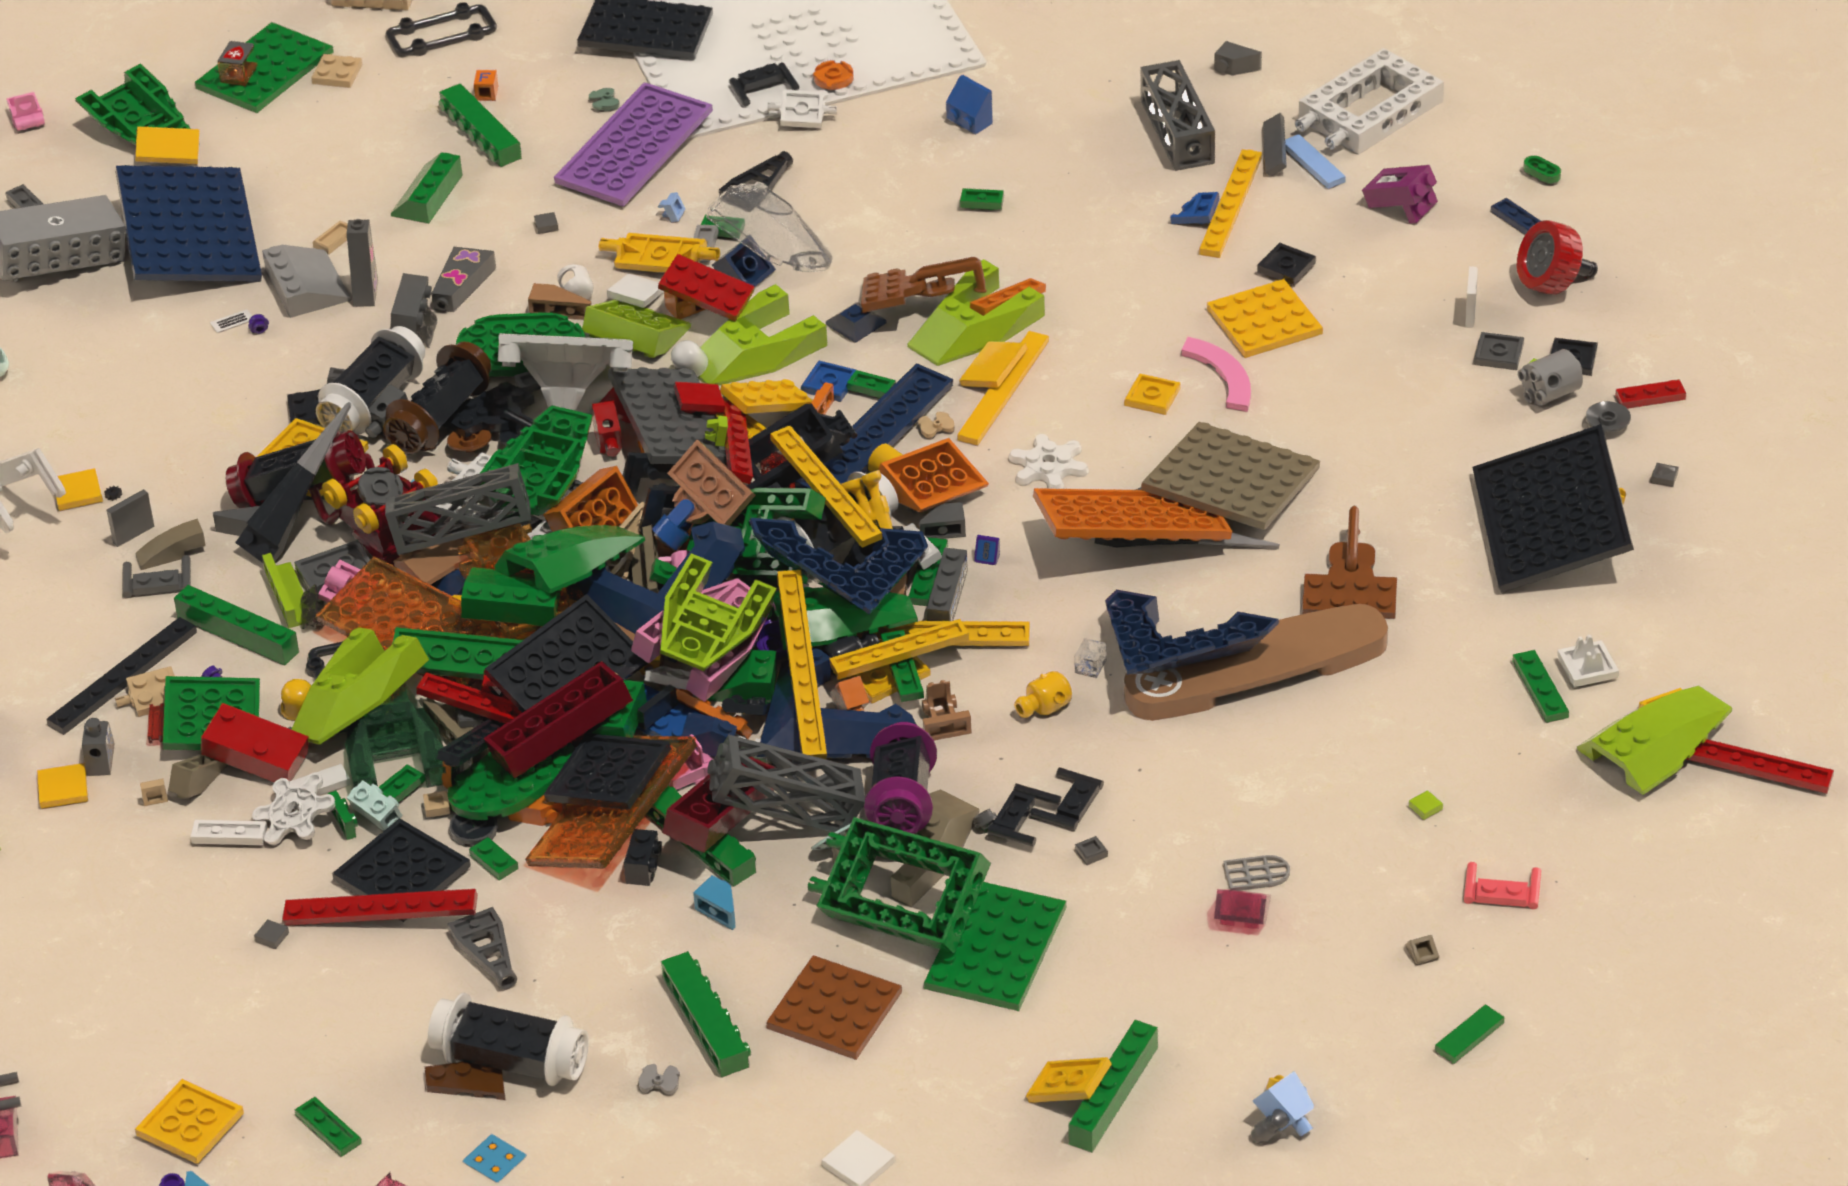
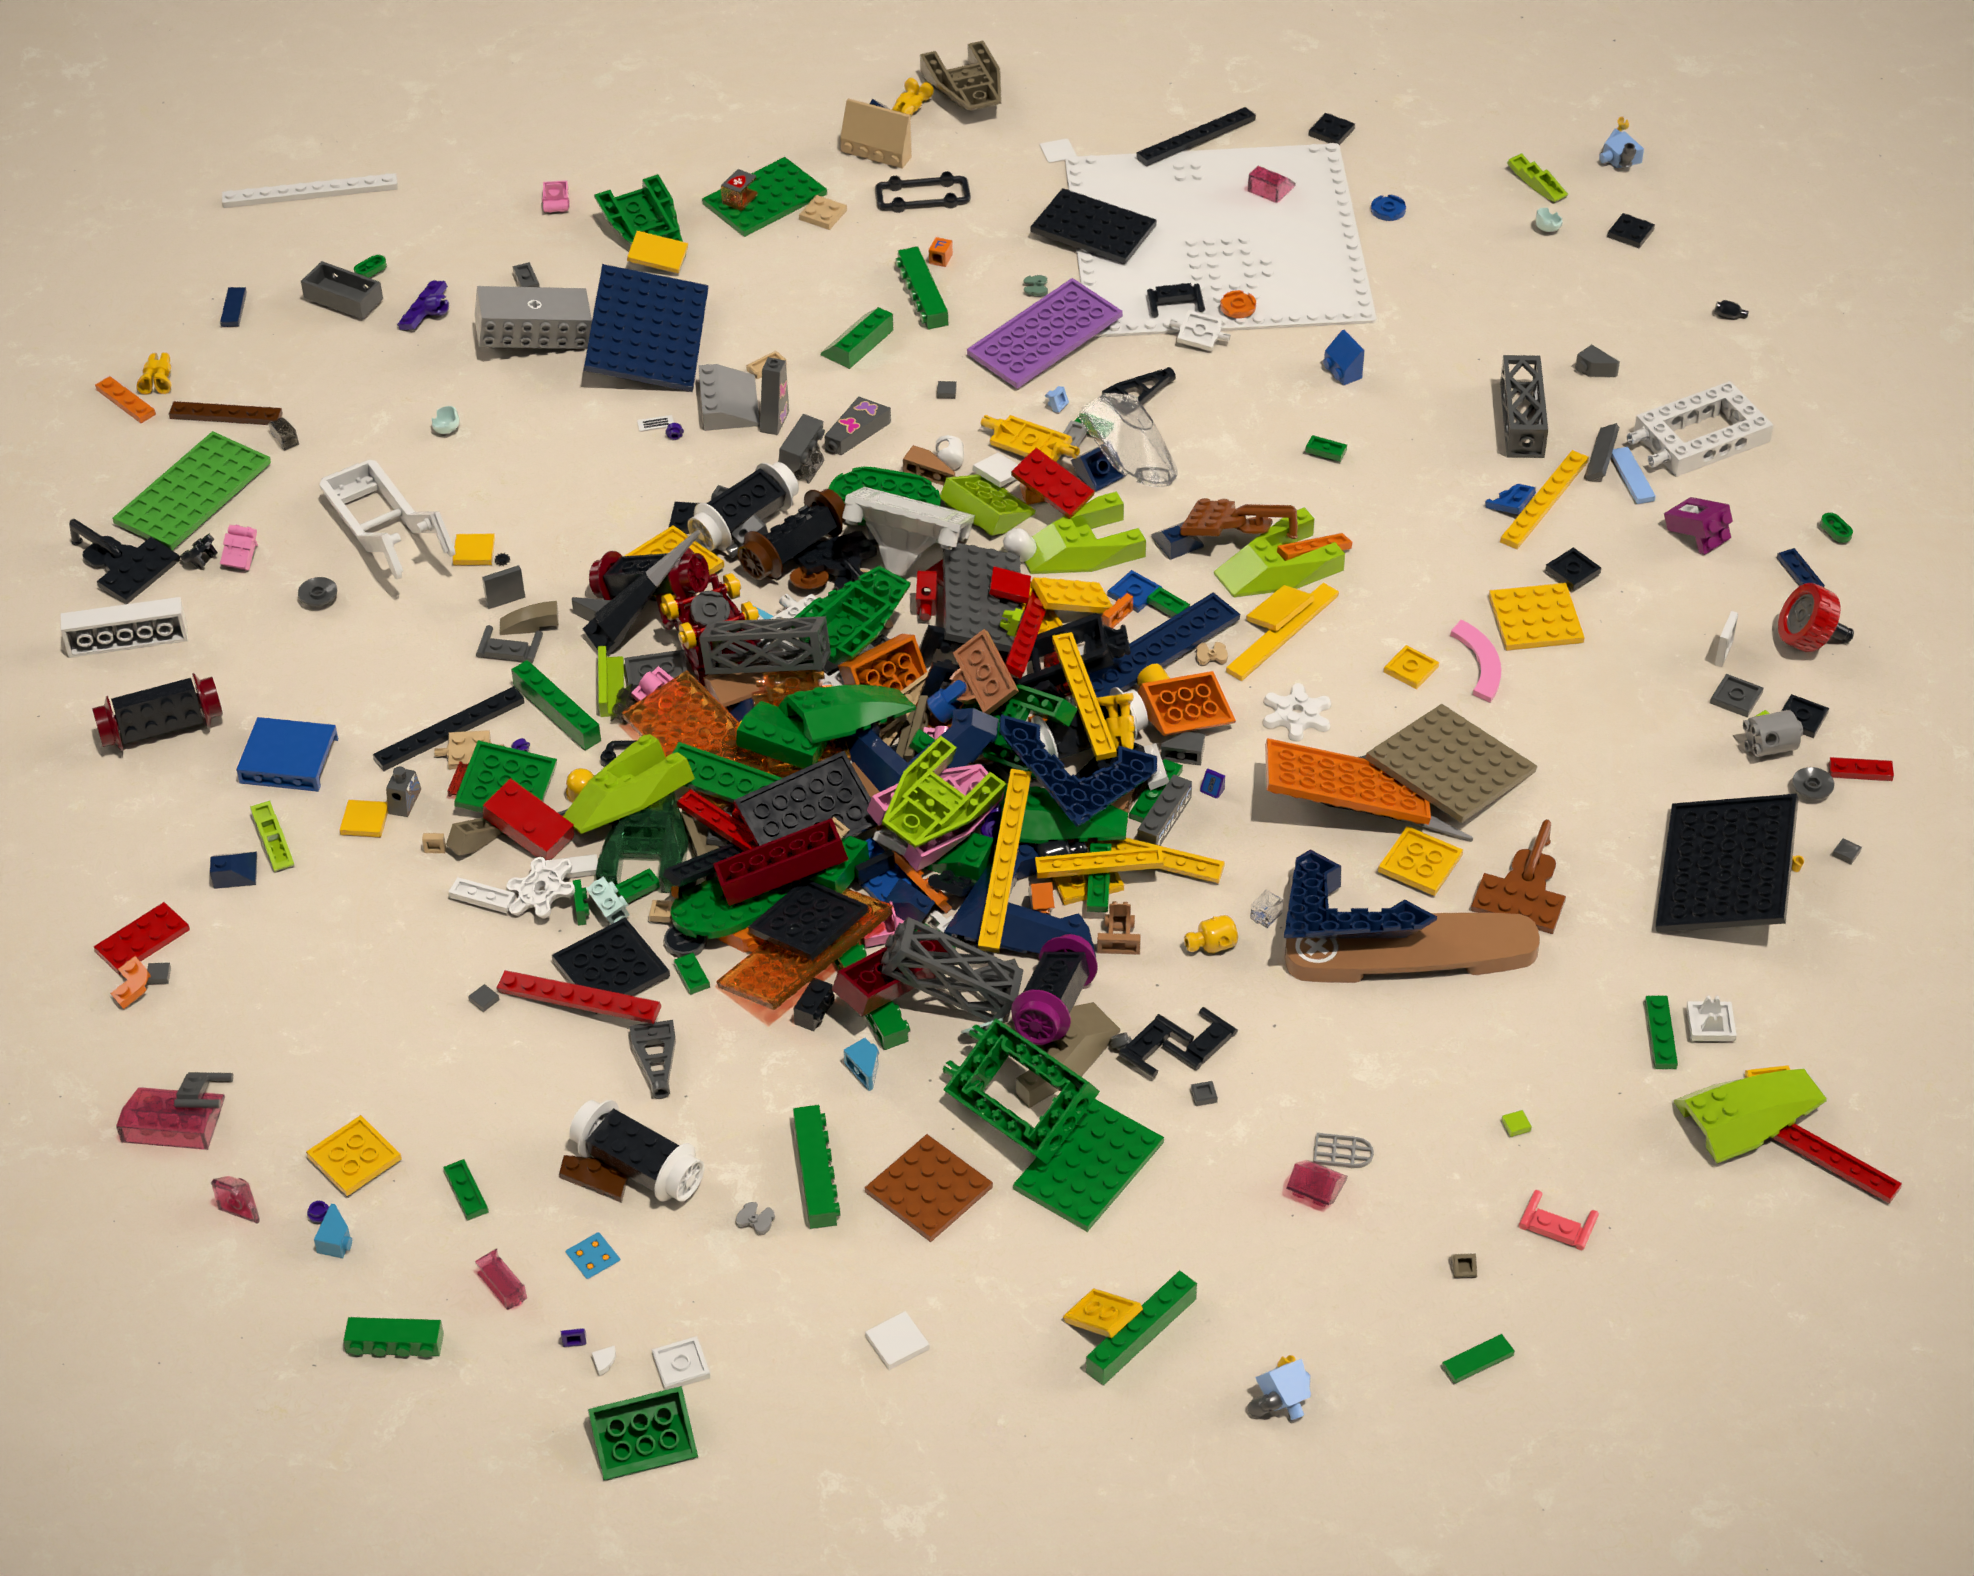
camera: 15 degrees right, 5 degrees up
none -> yellow plate [1378,826,1463,896]

